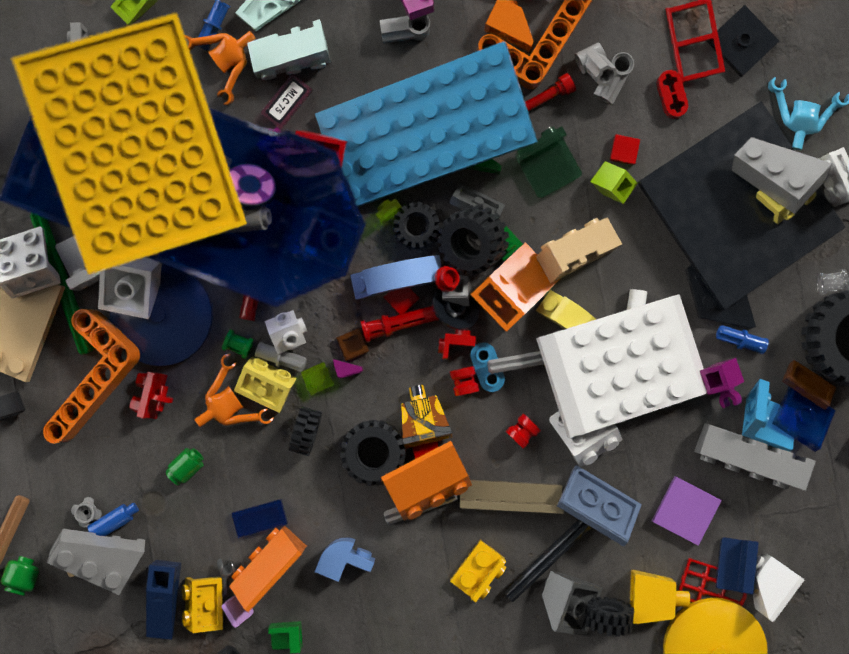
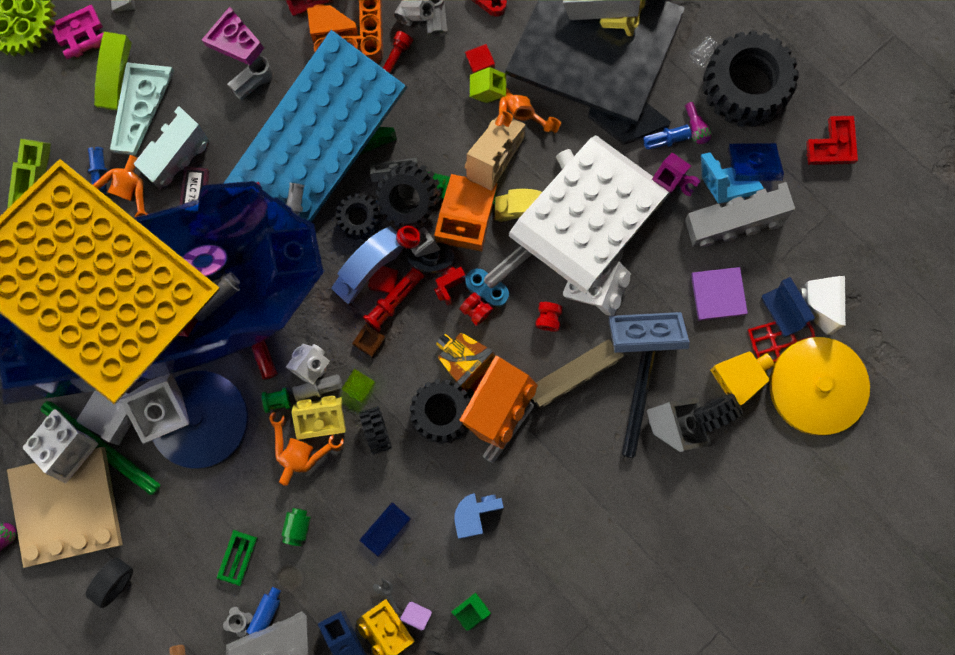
camera: 30 degrees left, 10 degrees down
orange beam [43,309,140,444] -> none
red hips [129,372,173,419] -> none
orange slope [229,525,307,612] -> none
magenta slope [333,359,364,379] -> none
clear neon green plate [375,199,402,225] -> none
yellow bracket [450,539,506,603] -> none
clear green bracket [515,126,582,198] -> none
reddish brown tile [782,360,837,410] -> none
none -> green tile [216,530,258,586]
none -> light grey pin [282,182,305,233]
none -> orange piece [495,87,561,133]
none -> magenta piece [685,102,712,144]

